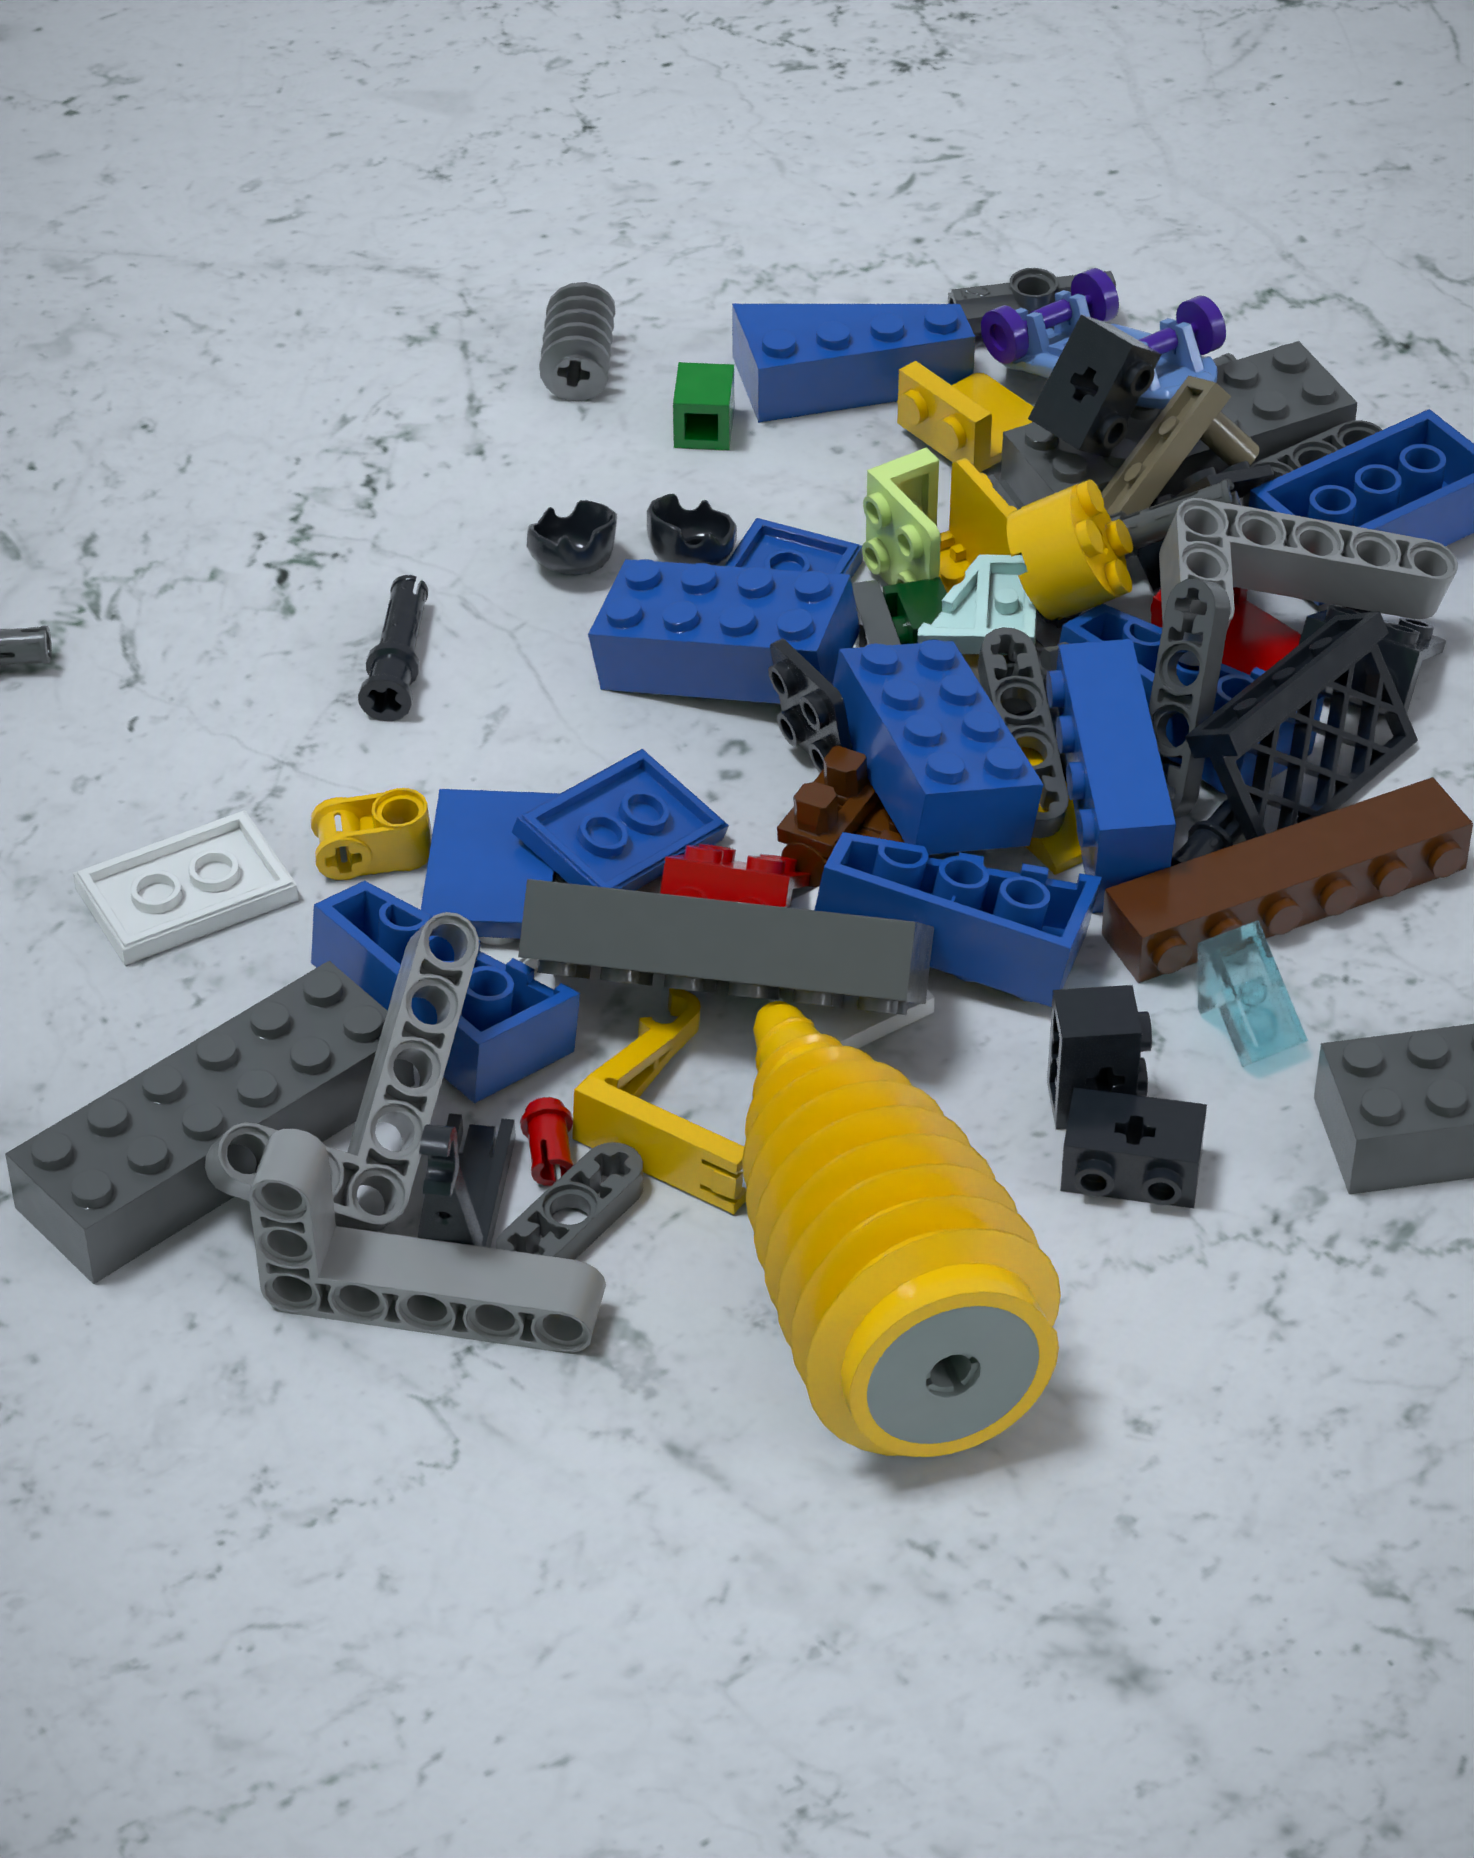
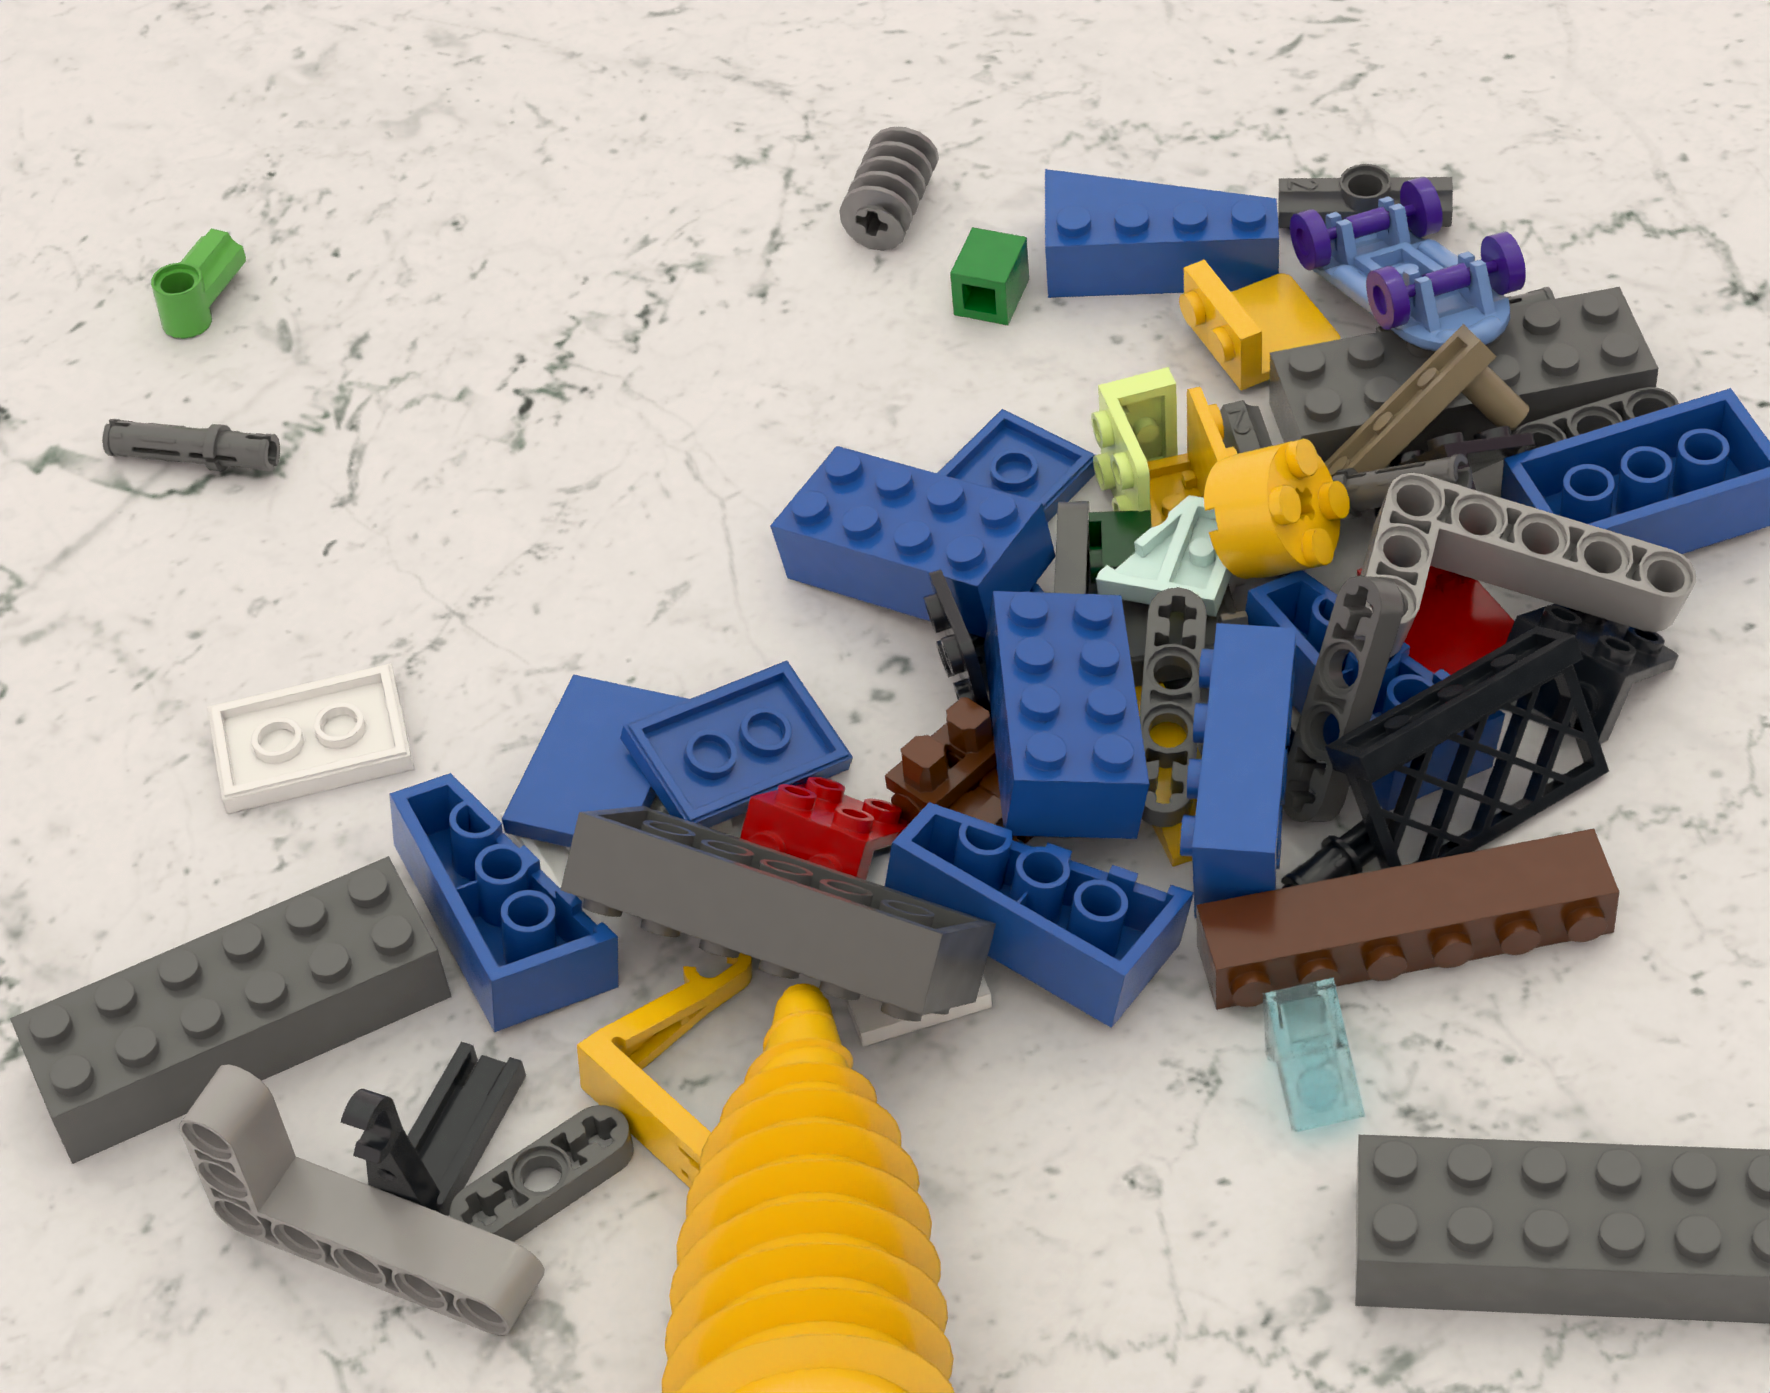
camera: 20 degrees right, 5 degrees up
light grey beam [205,912,479,1232] -> none
yellow piece [310,788,432,880] -> none
black pin [358,575,429,722] -> none
red pin [520,1097,574,1186] -> none
black hair [527,500,617,575] -> none
black hair [647,494,737,565] -> none
black brick [1028,315,1162,458] -> none
black brick [1047,985,1152,1130] -> none
black brick [1060,1087,1207,1208] -> none

